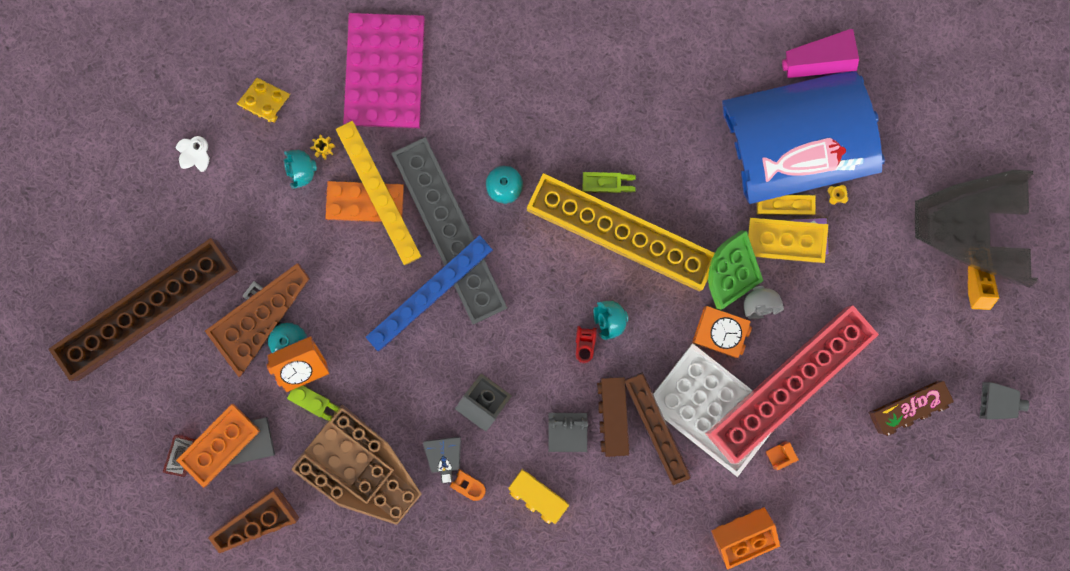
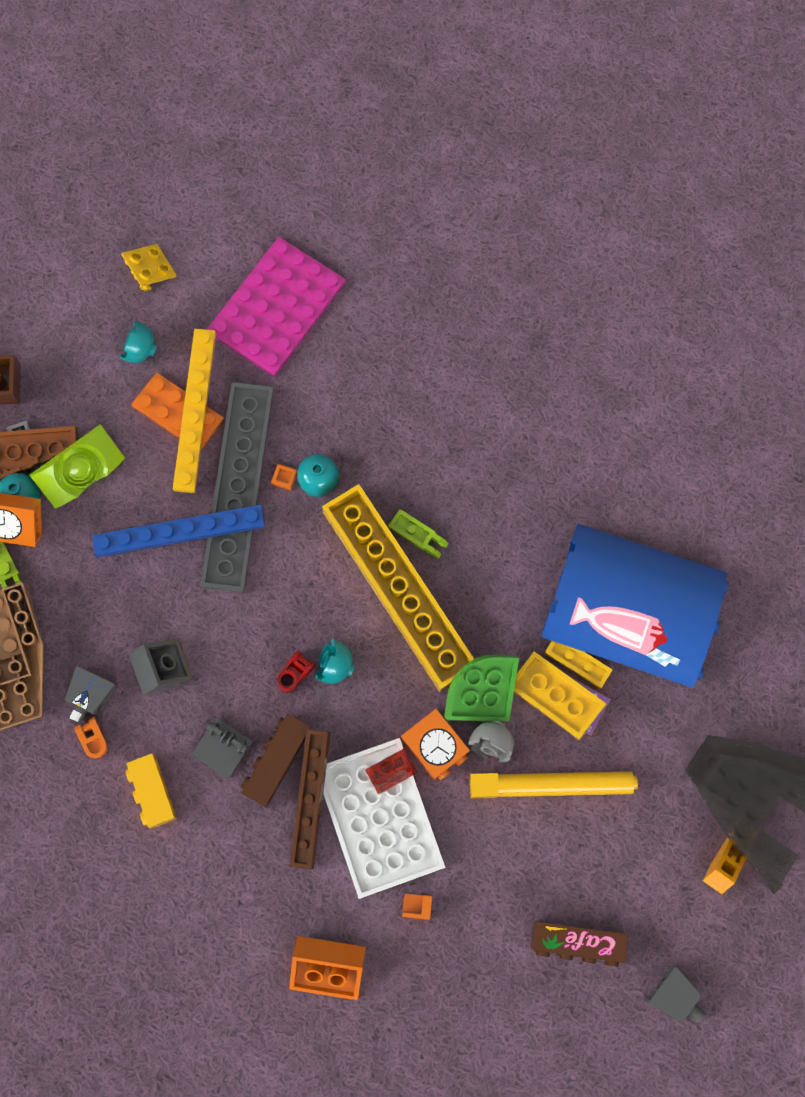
camera: 30 degrees right, 10 degrees down
white plate [176,136,210,172] -> none
yellow gear [310,135,335,159] -> none
coral brick [705,305,879,464] -> none
dark pink slope [782,29,859,78] -> none
yellow plate [827,185,848,205] -> none
none -> lime slope [30,424,125,509]
none -> orange tile [271,464,298,491]
none -> clear red slope [365,748,417,794]
none -> yellow brick [470,771,638,798]

